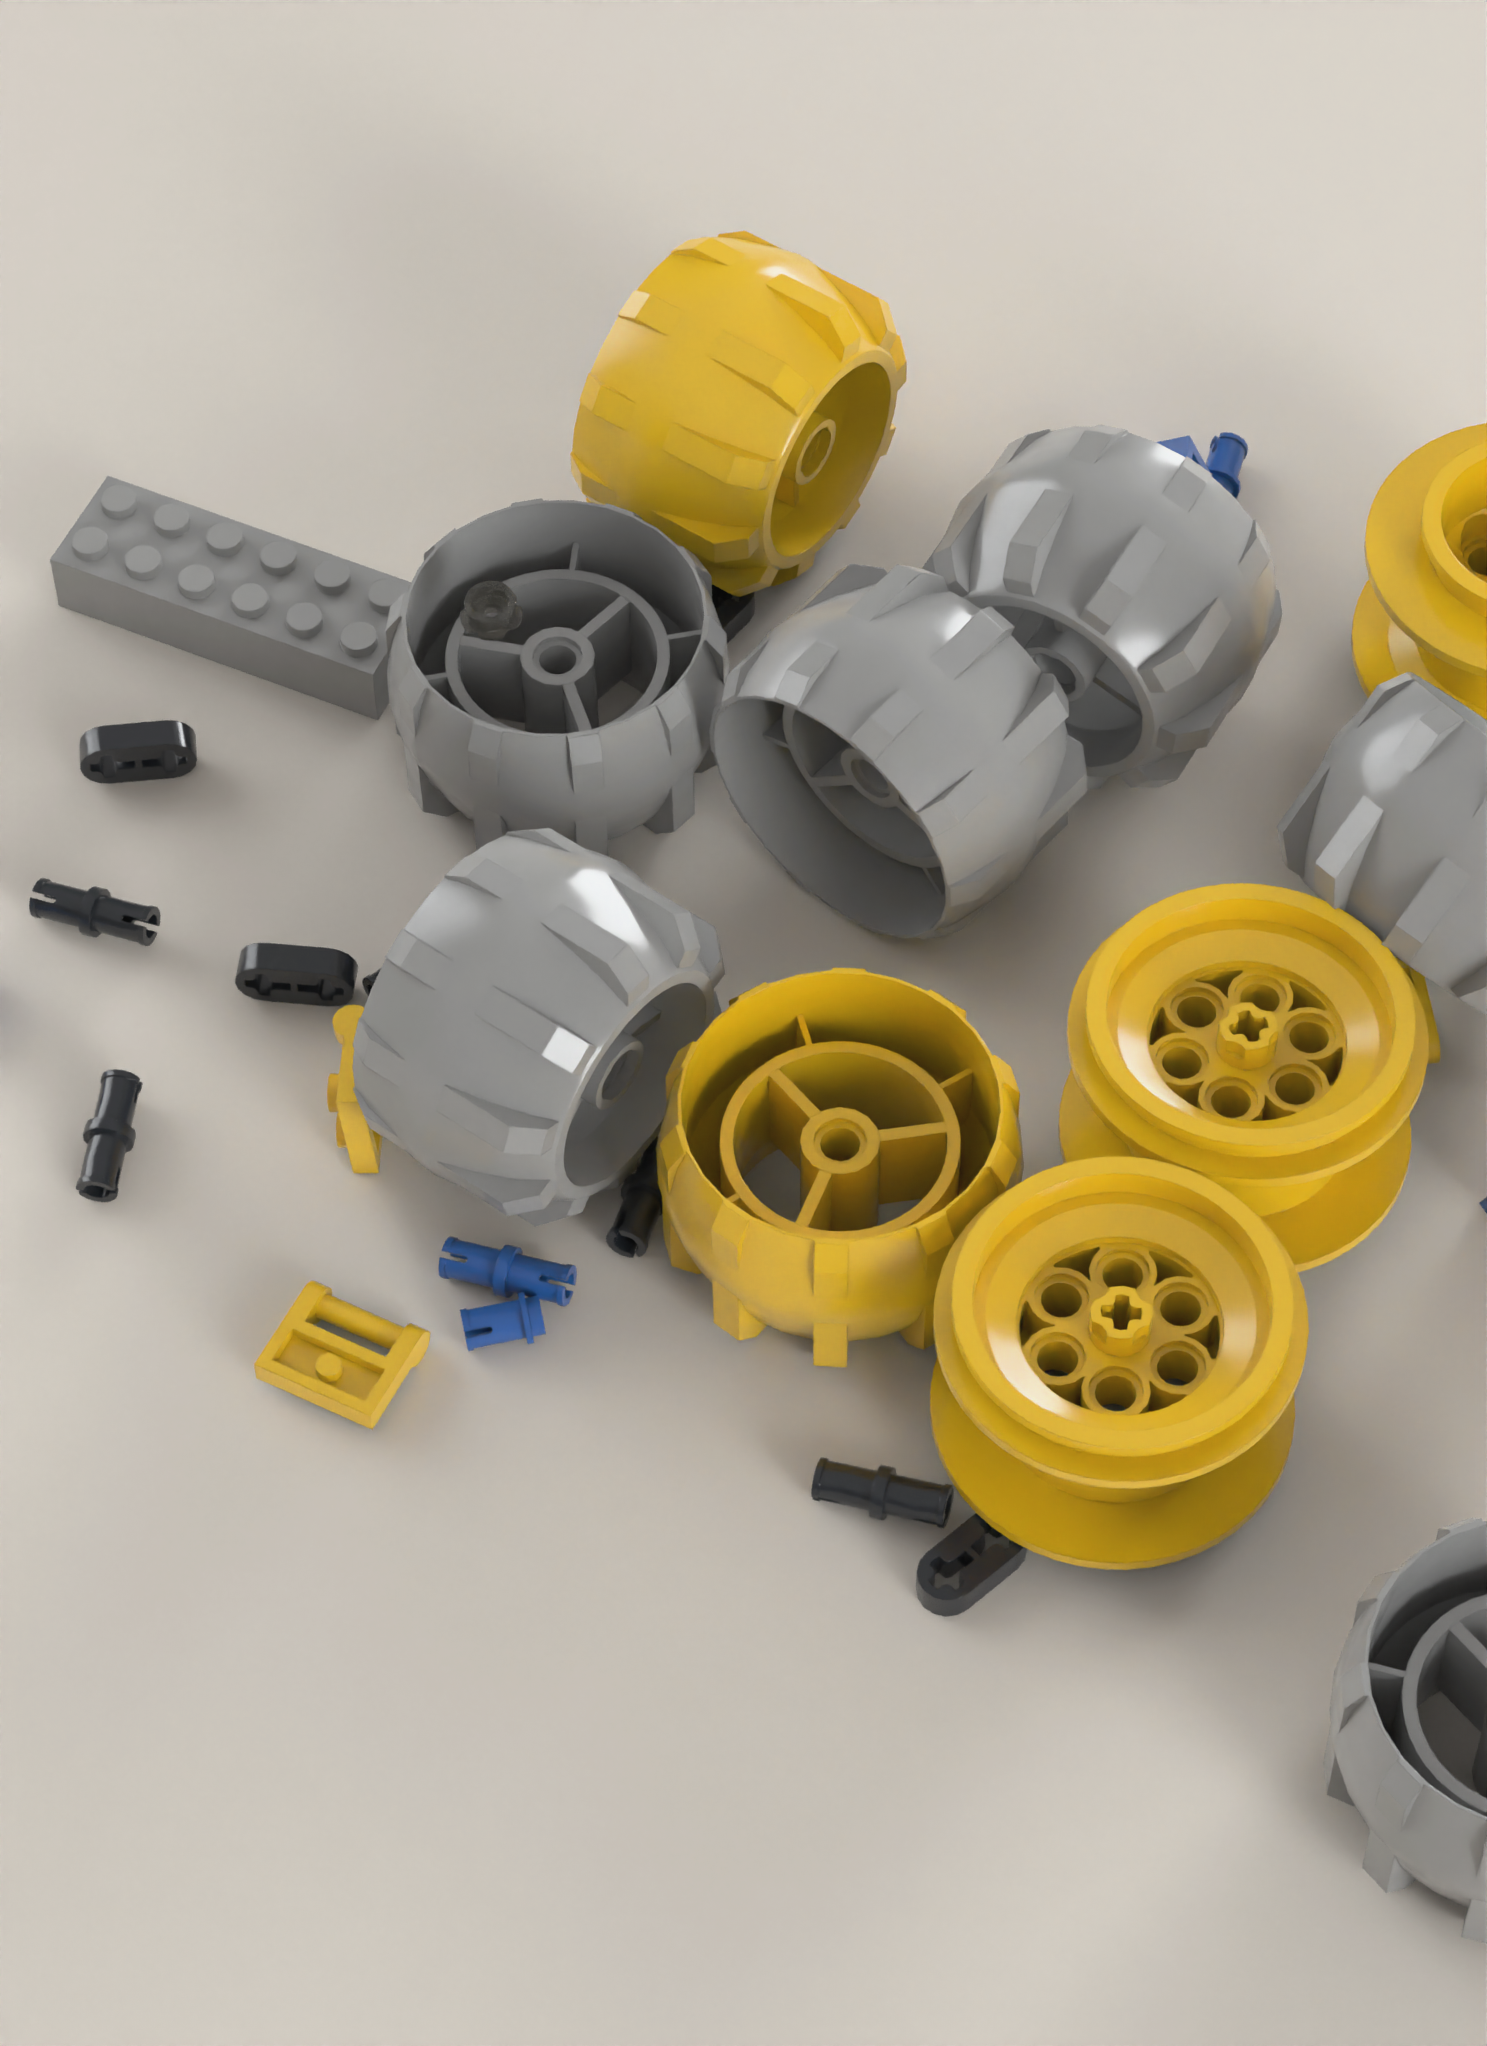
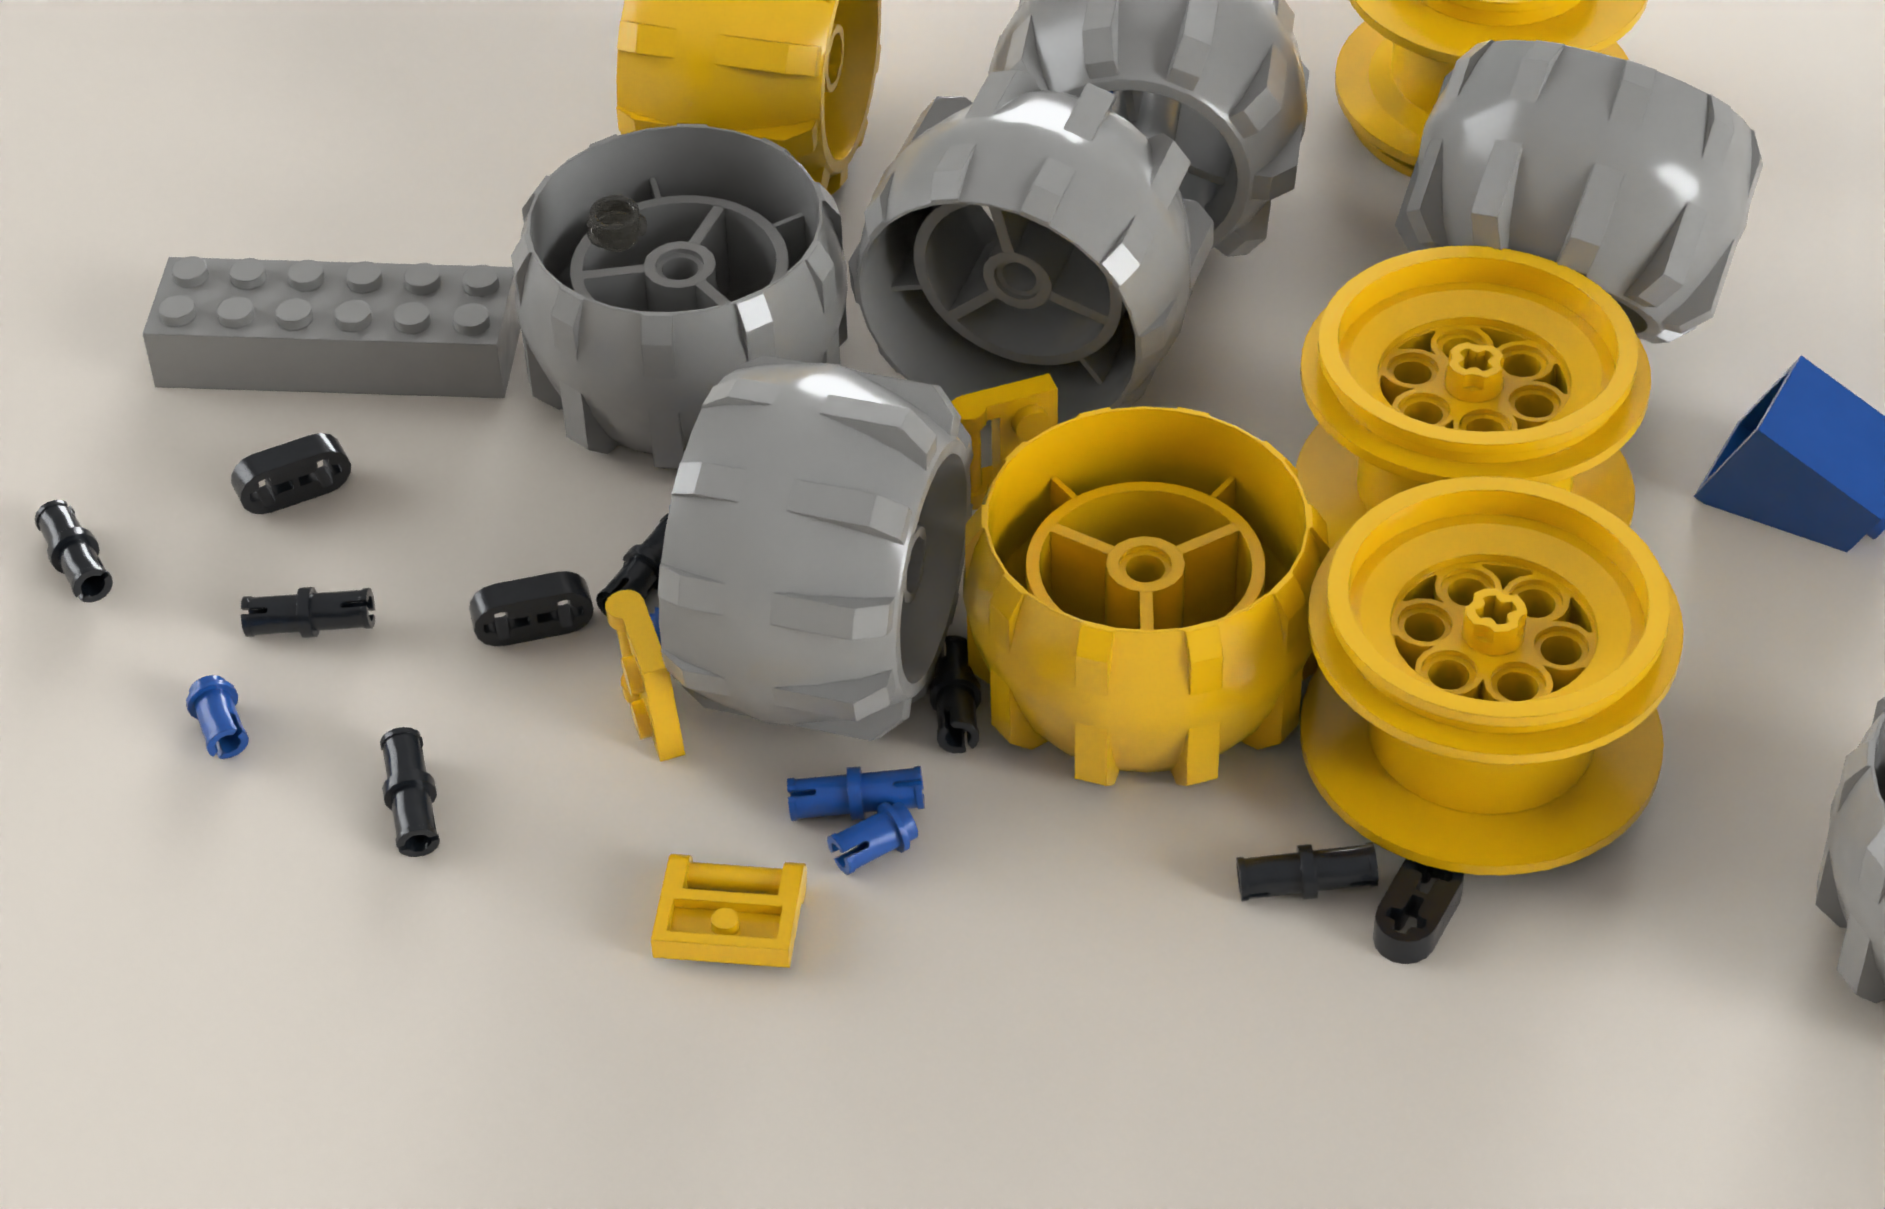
camera: 20 degrees left, 10 degrees down
none -> yellow plate [951,373,1058,510]

